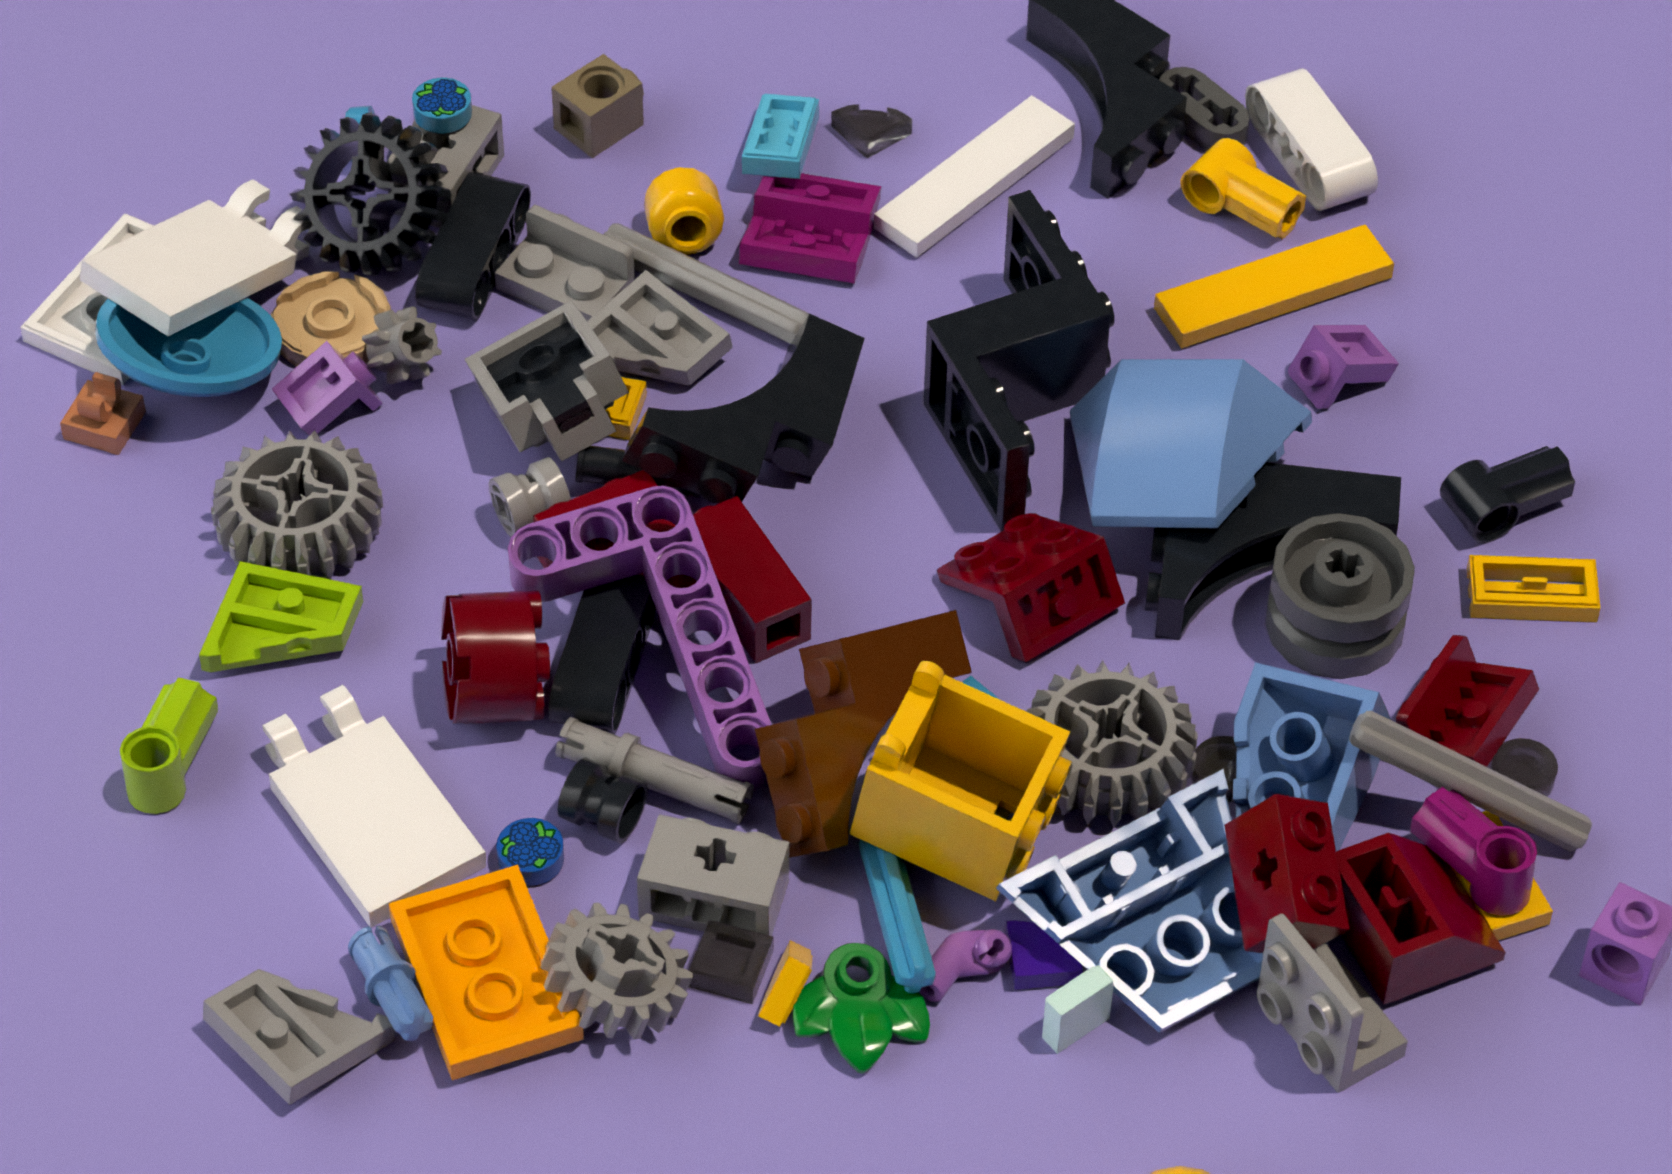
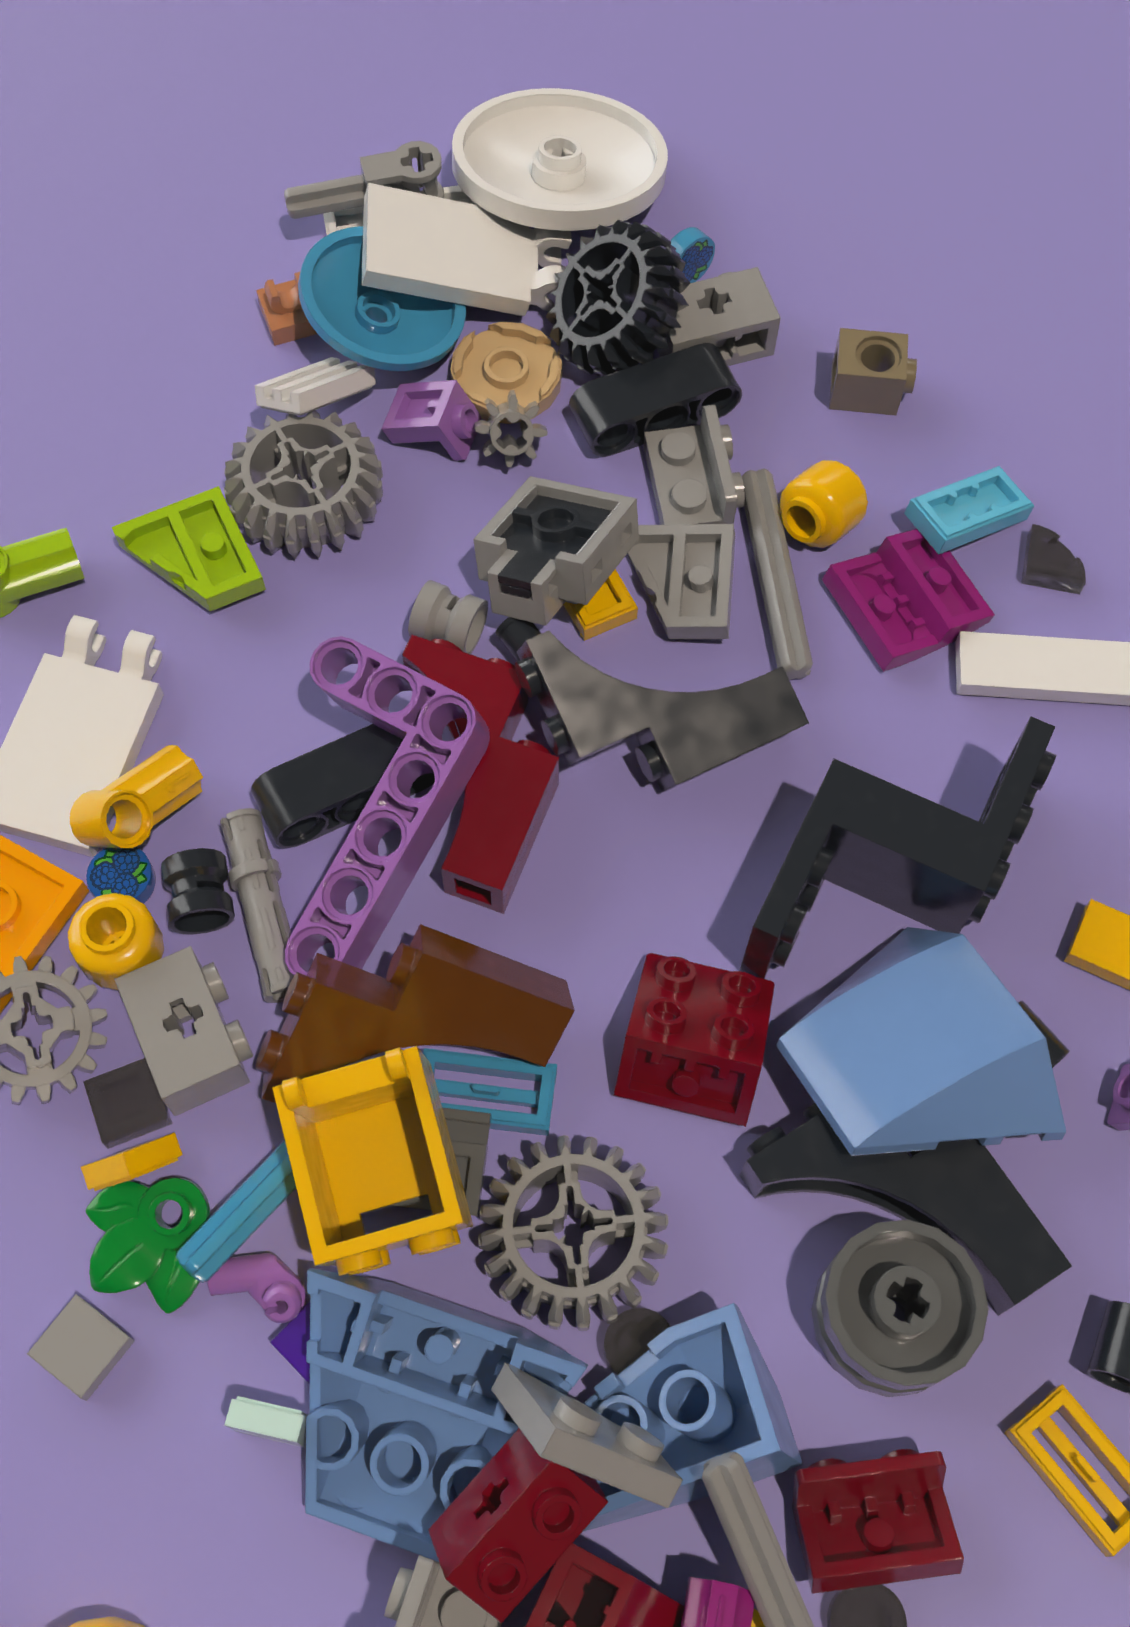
camera: 50 degrees right, 15 degrees up
tile [412,77,472,134] -> none
dark red brick [441,591,550,724] -> none
none -> light grey tile [27,1294,135,1401]
none -> yellow head [68,893,164,990]
none -> yellow piece [70,745,203,848]
none -> white tile [255,357,376,416]
none -> light grey connector [284,141,444,219]
none -> white dish [452,88,668,231]
none -> light grey wing [491,1362,683,1508]

